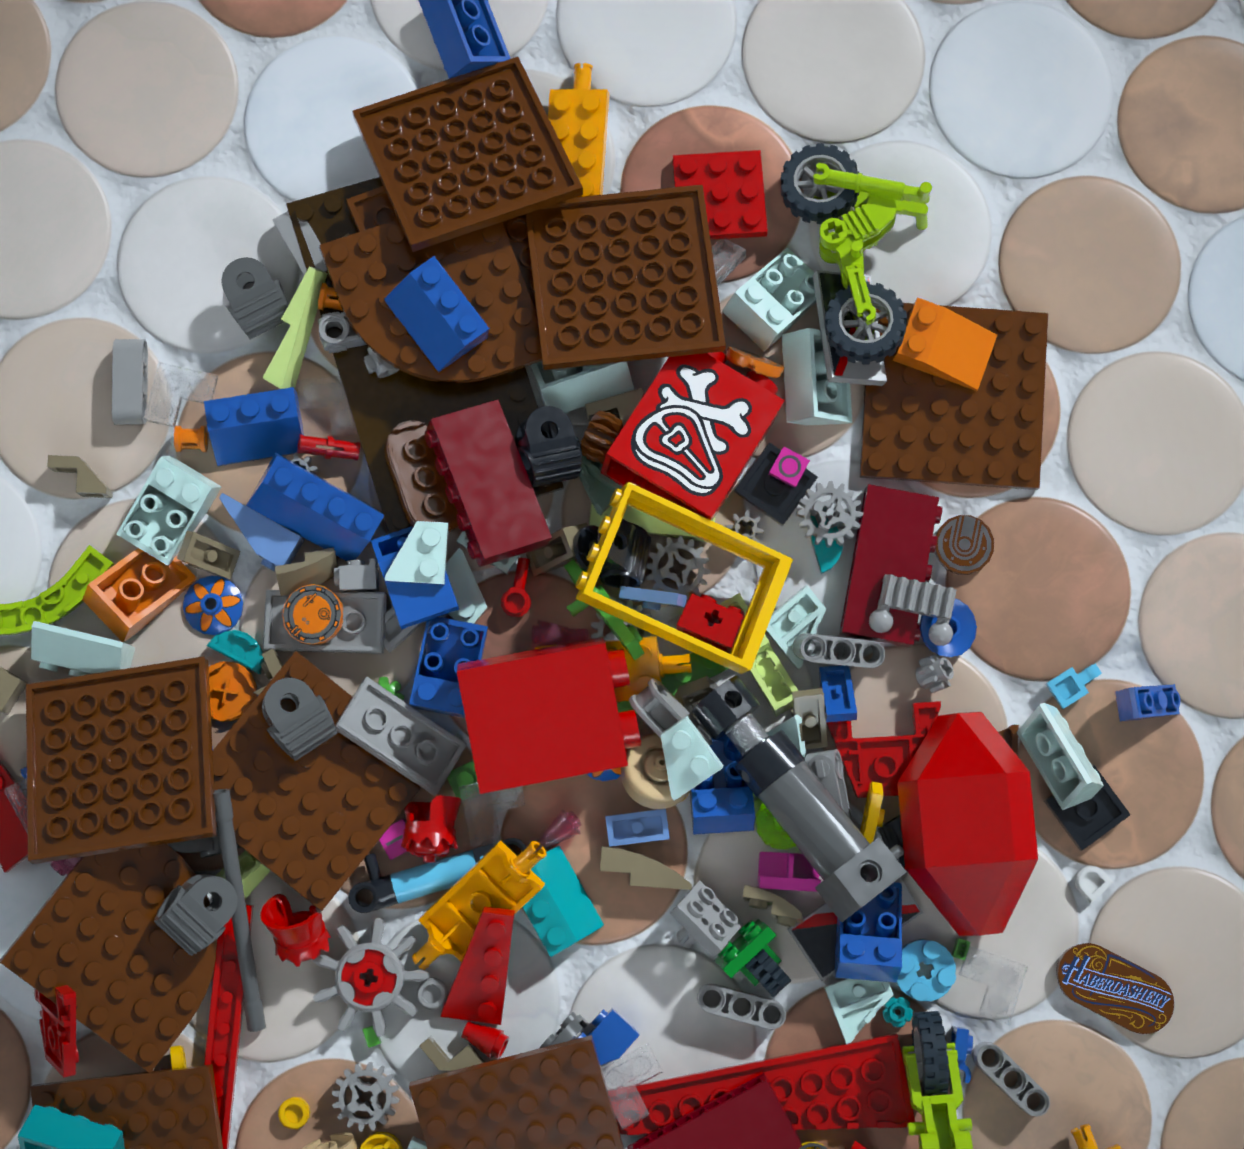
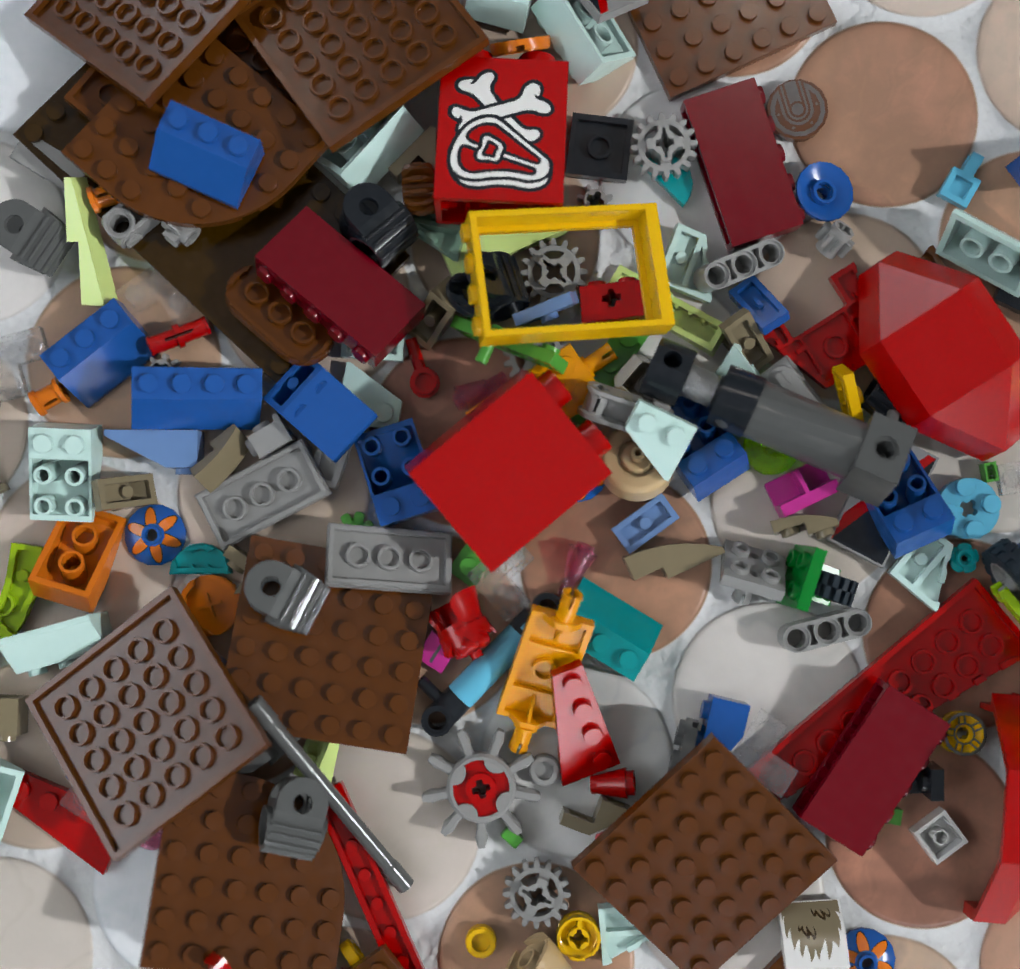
camera: 20 degrees left, 5 degrees up
red hat [260,894,331,967] -> none
tile [282,584,344,645] -> none
light aqua wing [385,521,448,585] -> none
dark pink tile [769,446,810,488] -> none
light grey gear [869,574,957,646] -> none

